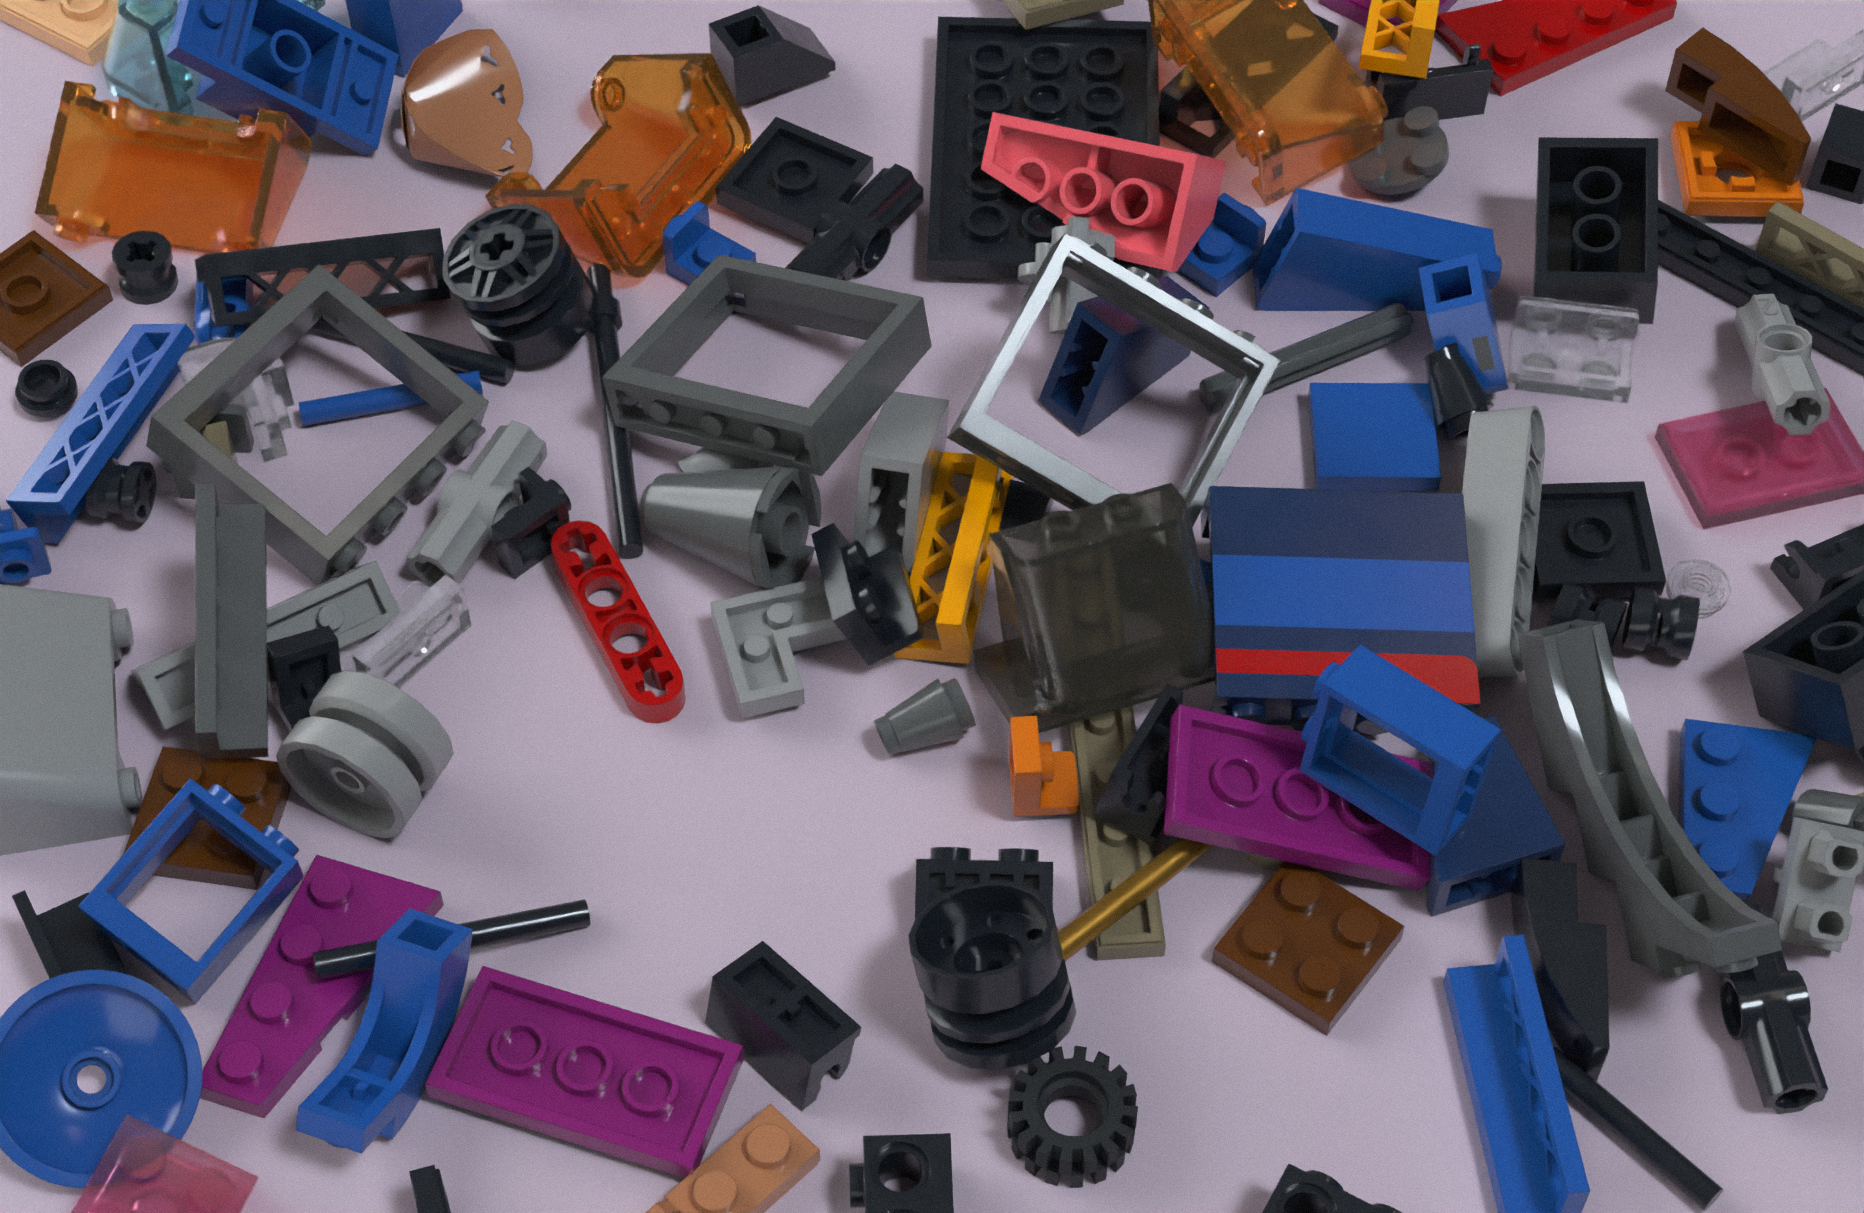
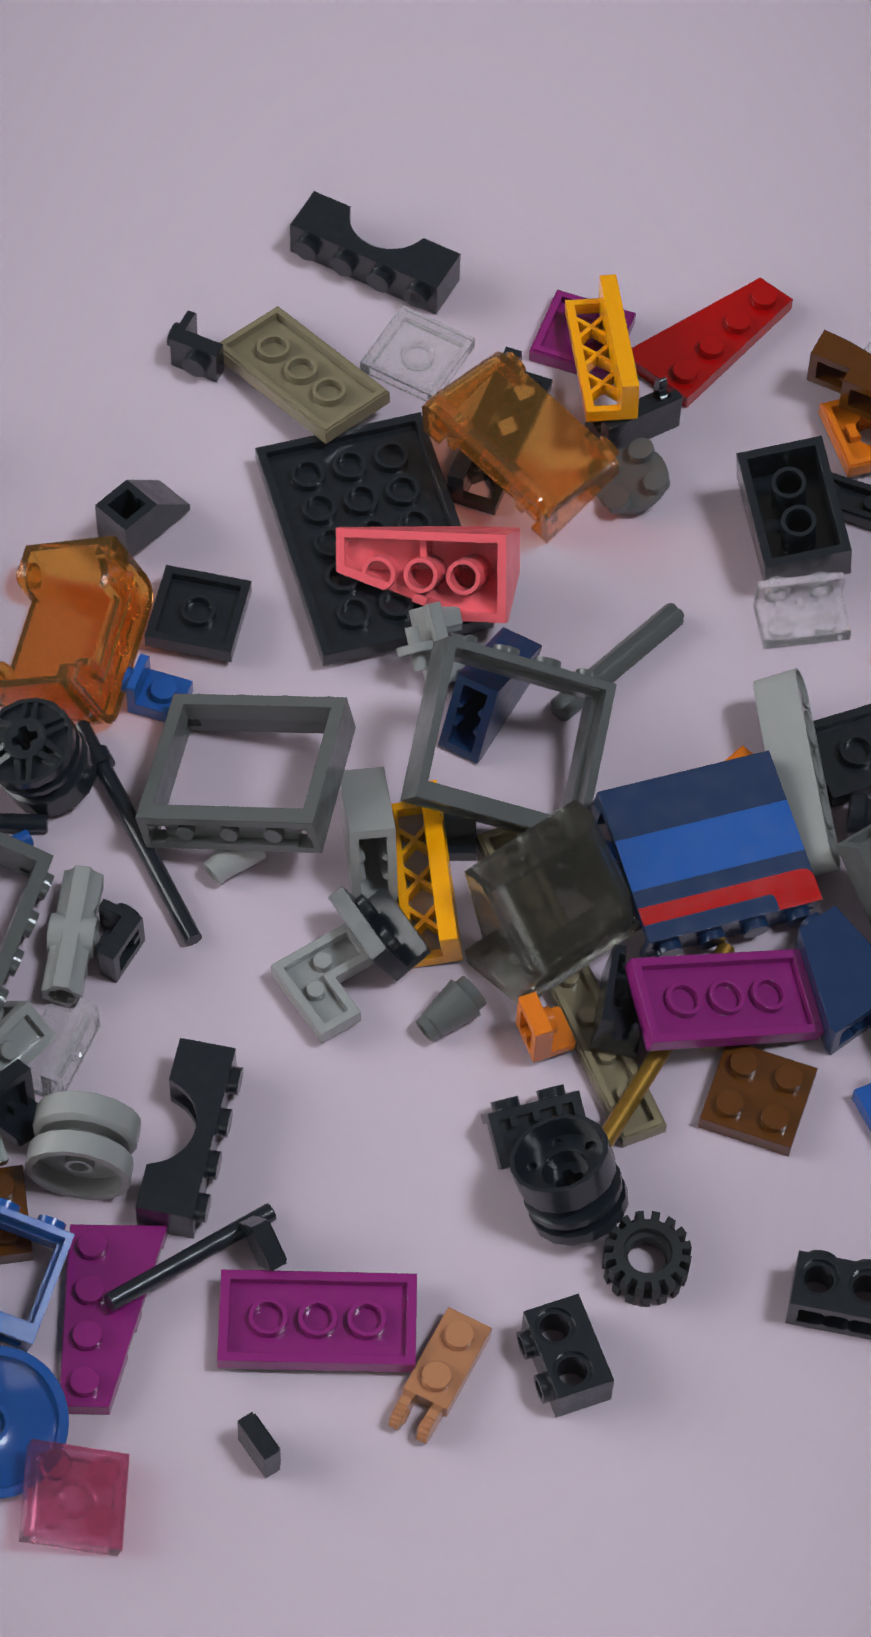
camera: 20 degrees left, 5 degrees up
blue arch [296,908,473,1154] -> none
red beam [550,520,686,724] -> none
dark grey cone [640,466,821,590] -> none
black hinge [705,941,862,1111] -> none
black piece [785,163,924,281] -> none
blue bracket [1178,193,1266,297] -> none
blue slope [1252,188,1502,311] -> none
blue window [1299,645,1501,856] -> none
blue tile [1308,383,1441,491] -> none
blue slope [1418,253,1509,394] -> none
black cone [1423,345,1494,440] -> none
none -> black arch [135,1038,244,1239]
none -> black tile [239,1215,287,1271]

